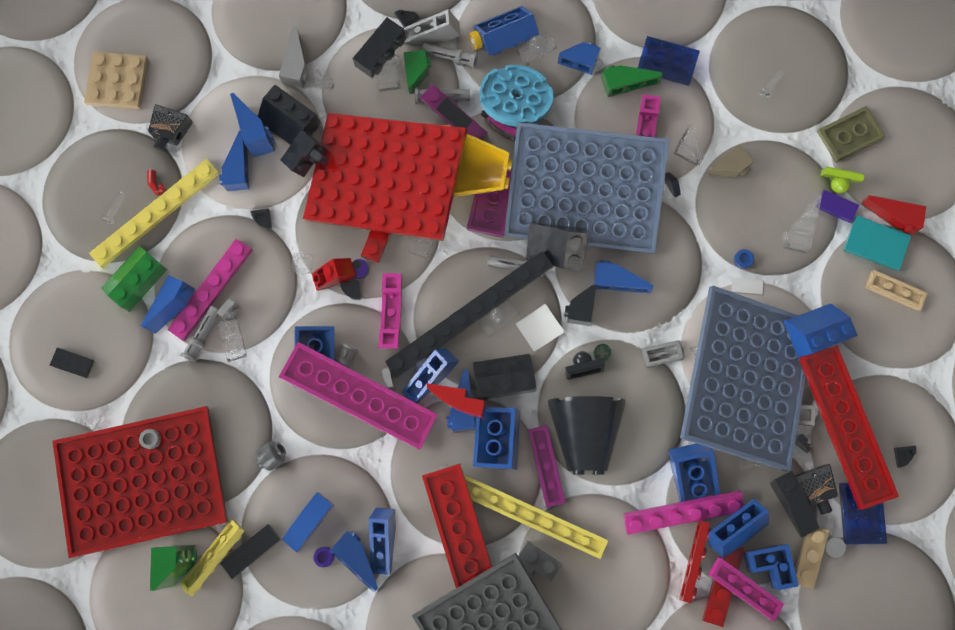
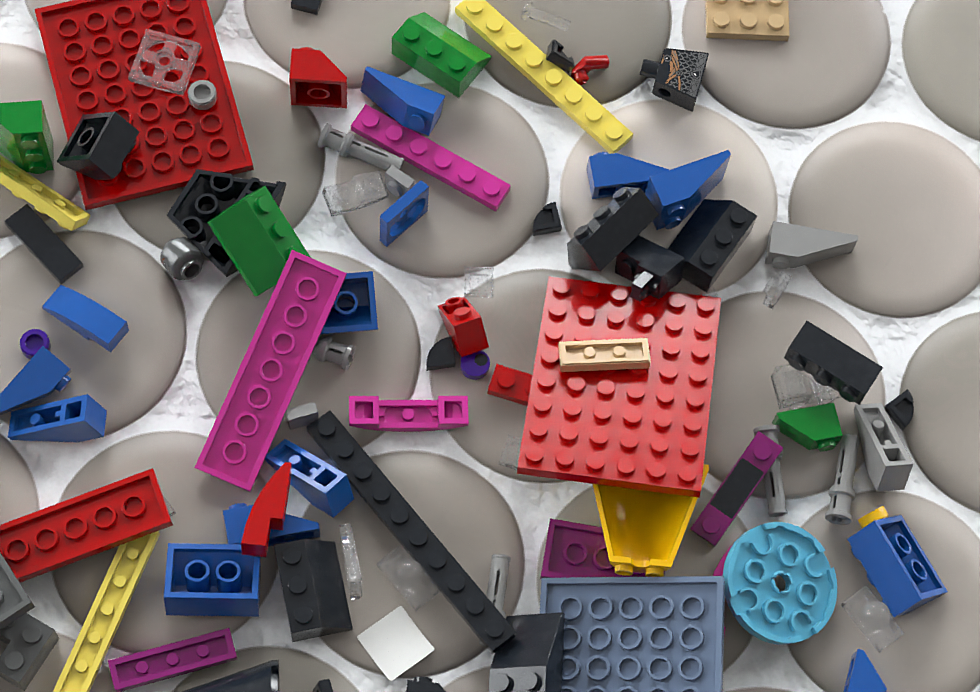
camera: 75 degrees right, 10 degrees down
none -> black slope [57,111,139,180]
none -> clear piece [128,29,201,96]
none -> black wedge [167,169,286,277]
none -> green slope [207,186,311,297]
none -> red slope [289,47,348,109]
none -> clear piece [339,523,362,600]
none -> blue piece [380,180,429,247]
none -> black tile [546,40,575,73]
none -> tan tile [558,338,651,372]
none -> black slope [567,187,659,272]

